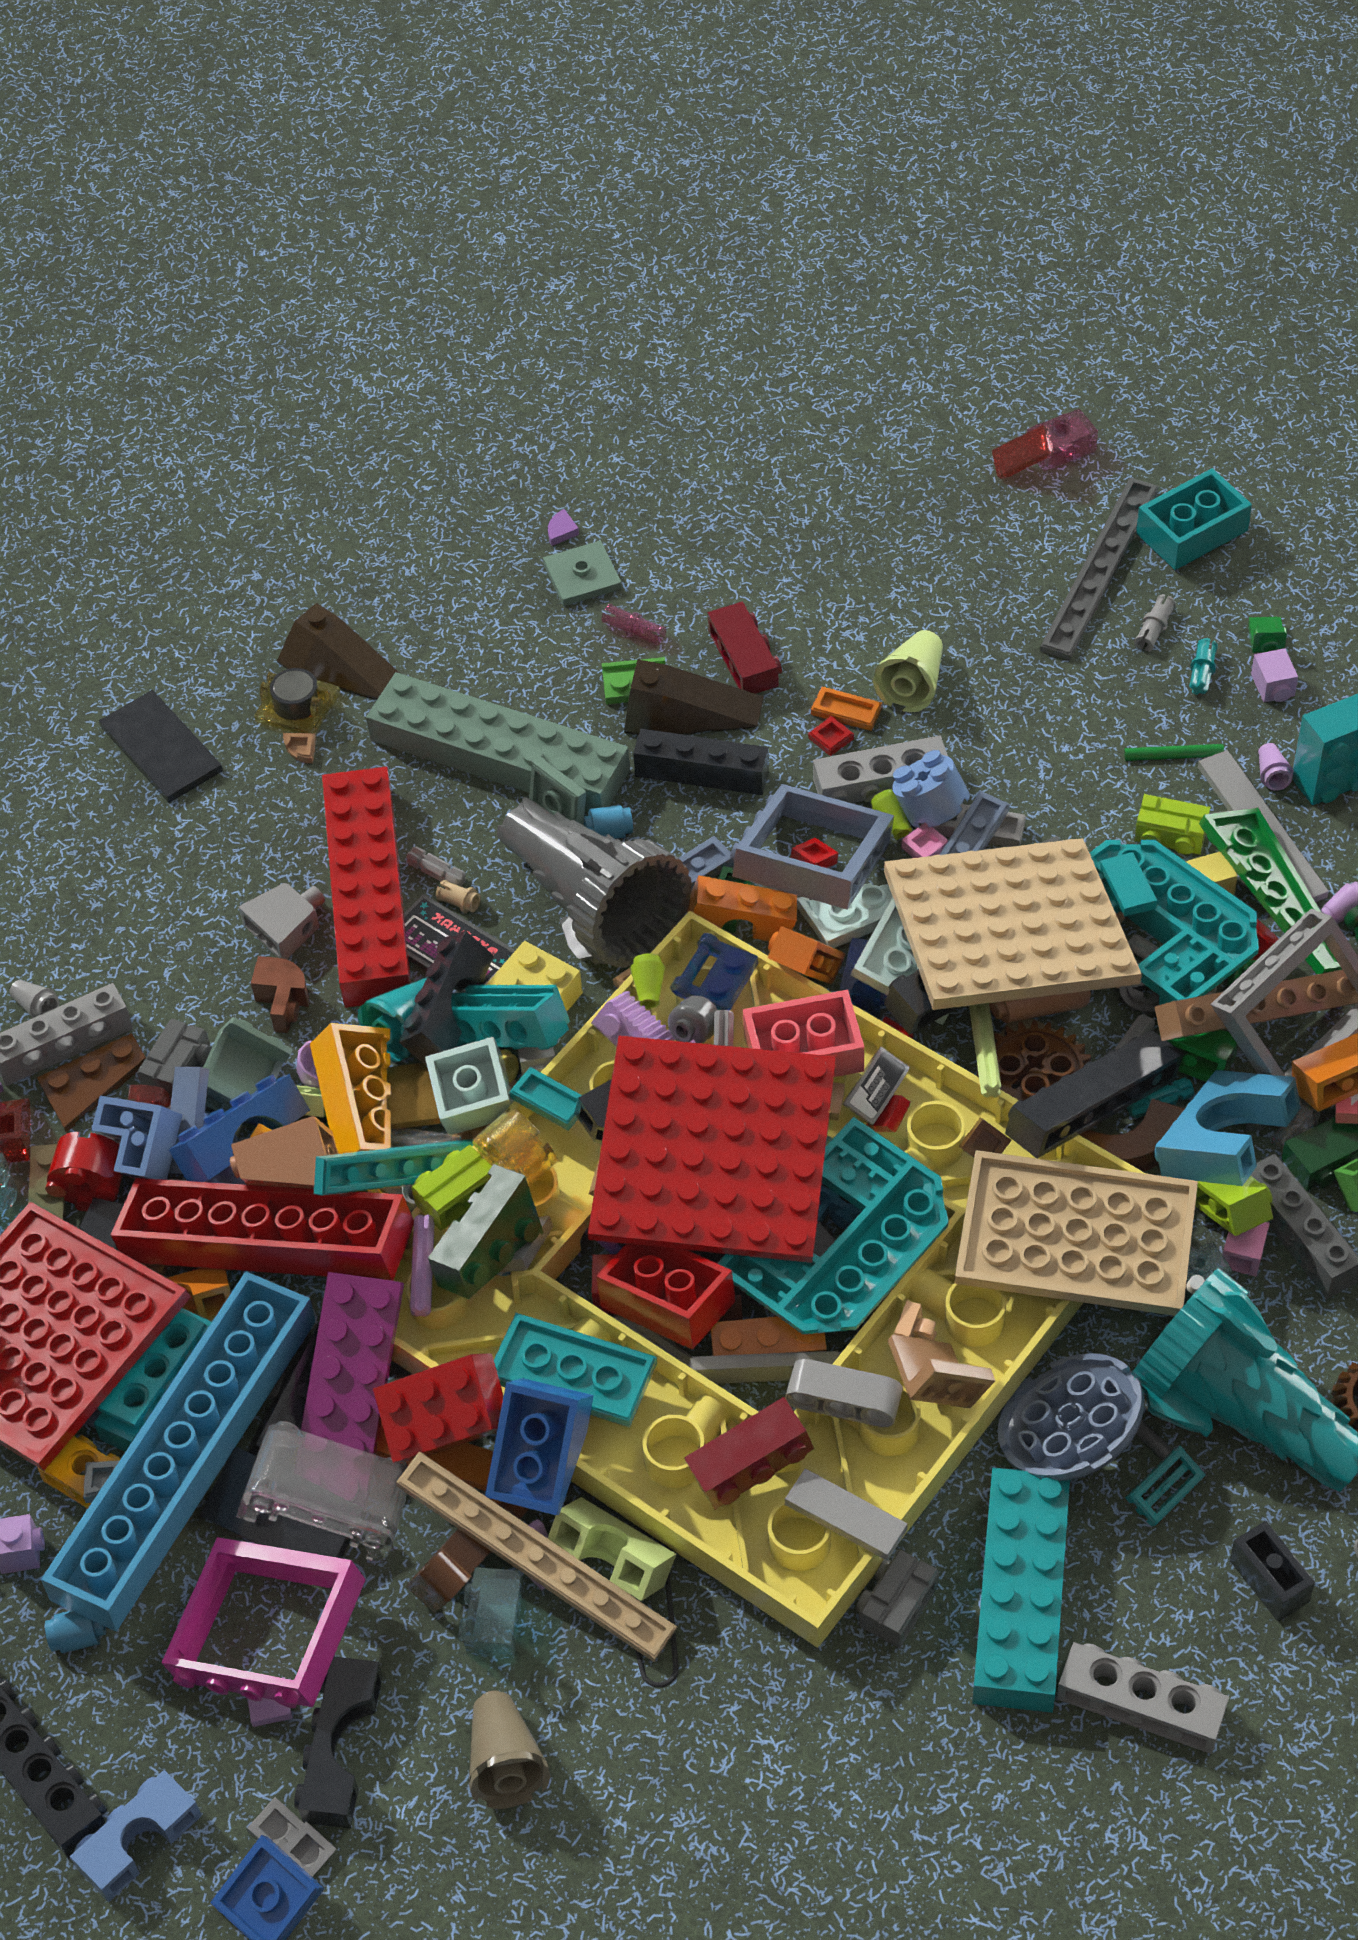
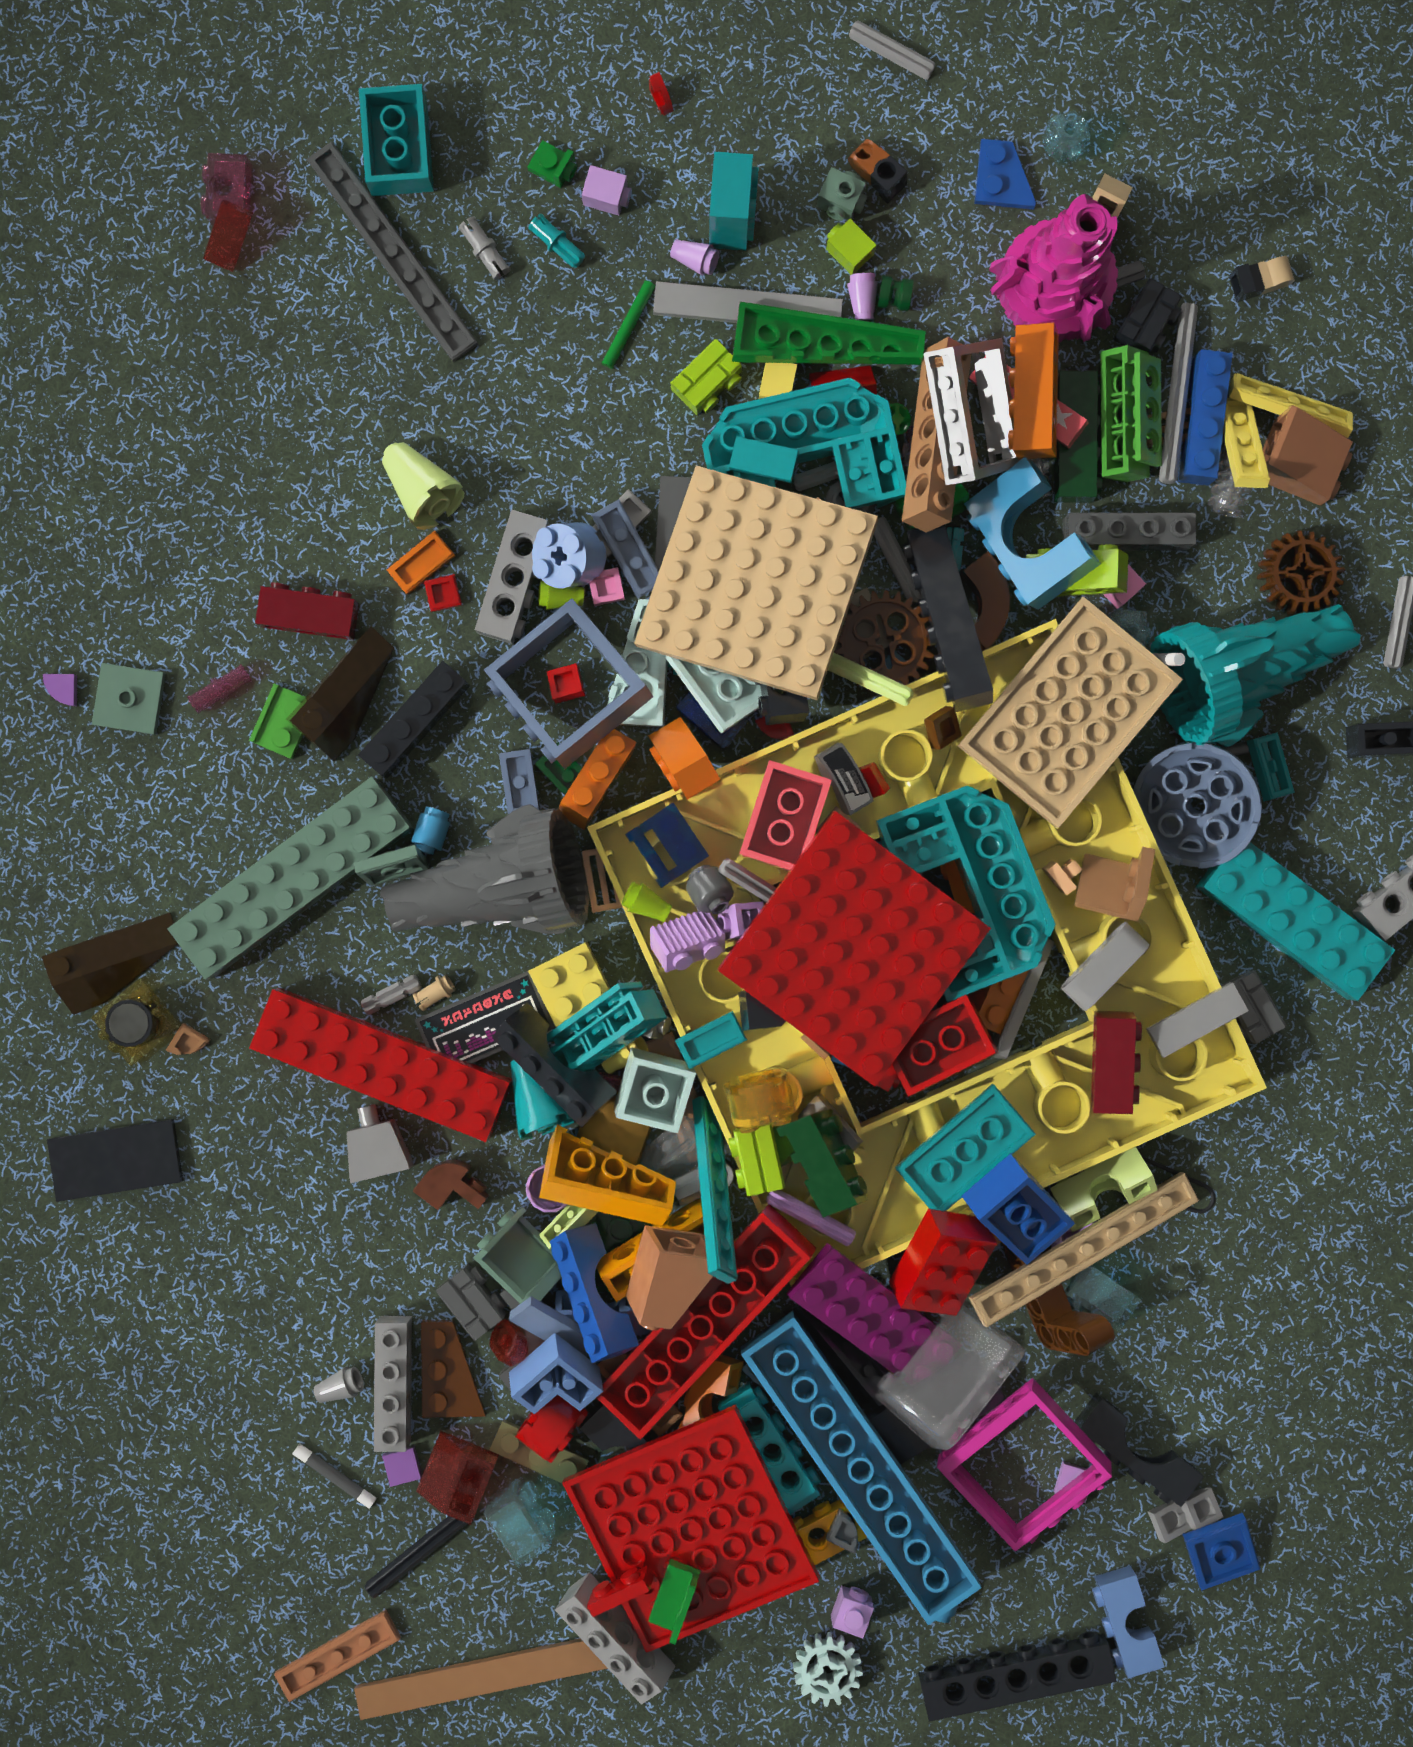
camera: 65 degrees left, 35 degrees up
dark tan cone [469,1691,551,1809] -> none

